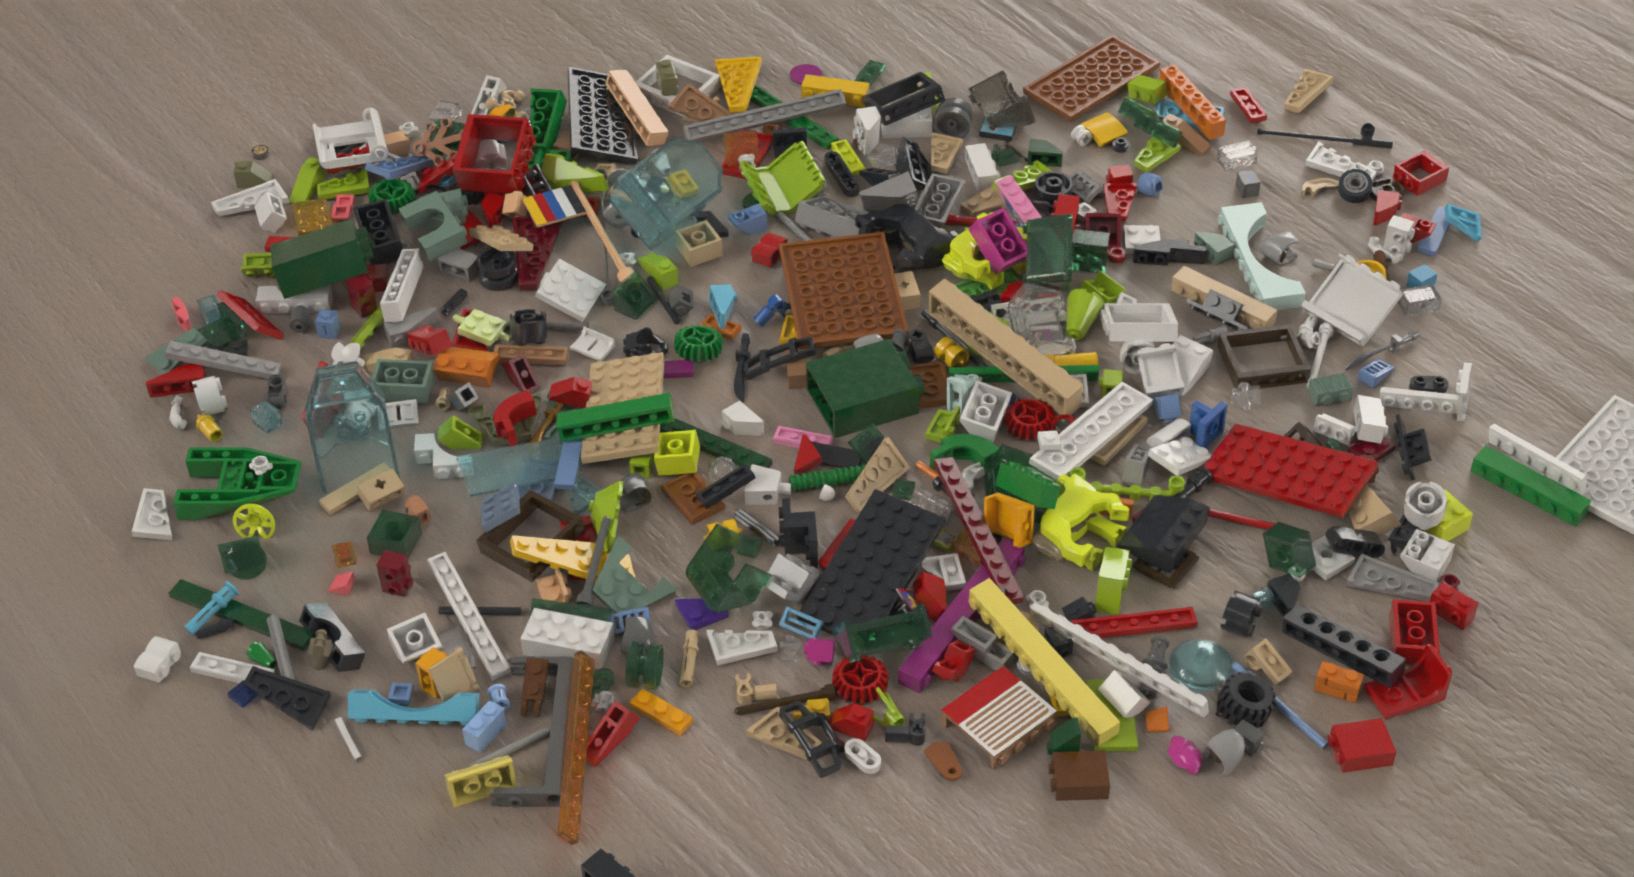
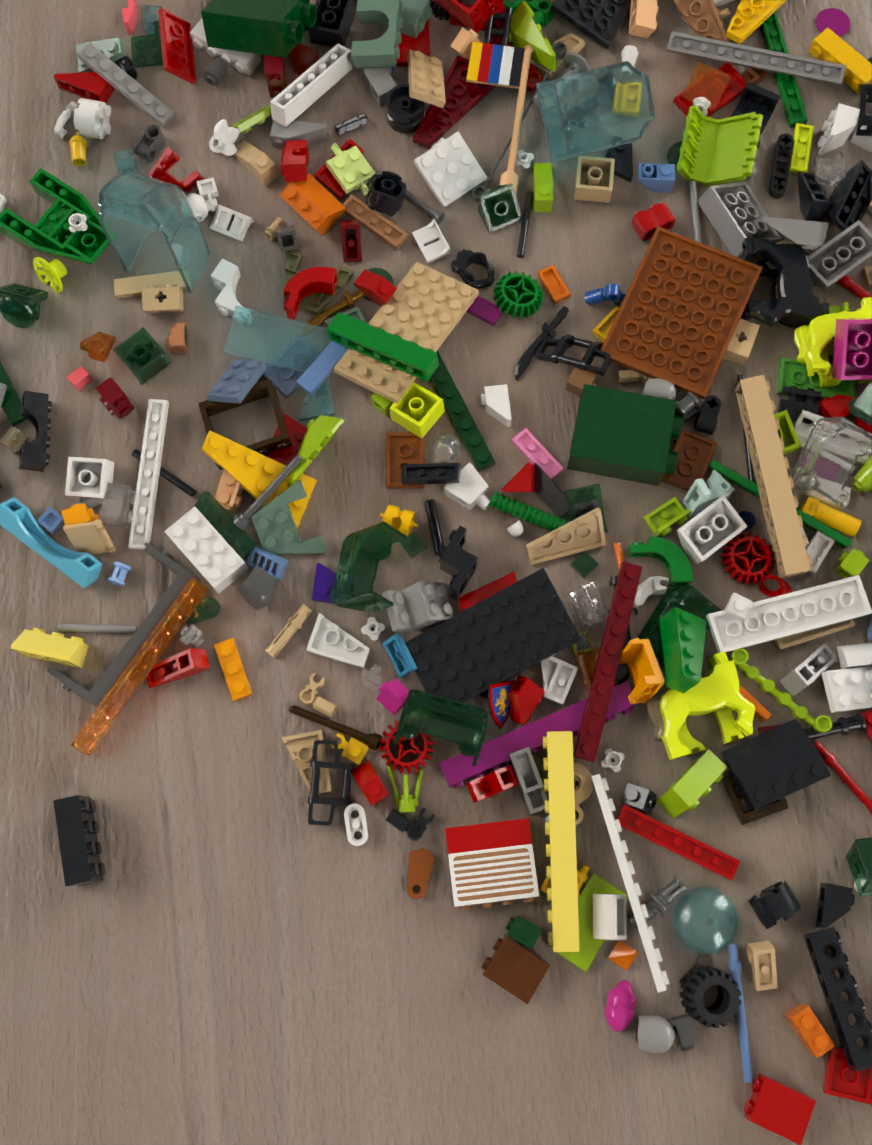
camera: 35 degrees right, 30 degrees up
pearl dark grey plate [228,340,249,356] -> none
medium blue brick [315,309,341,339] -> none
sand green brick [369,359,435,403] -> none
lime slope [437,415,483,450] -> none
light blue brick [462,701,506,753] -> none
red slope [481,192,505,228] -> none
reddish brown hinge [520,658,549,717] -> none
dark grey piece [619,473,653,512] -> none
clear green wheel [625,641,664,690] -> none
dark grey brick [668,284,694,315] -> none
medium azure slope [709,284,737,329] -> none
yellow wheel [934,336,969,367] -> none
black bracket [1044,626,1074,658] -> none
clear light blue cone [1250,587,1275,608] -> none

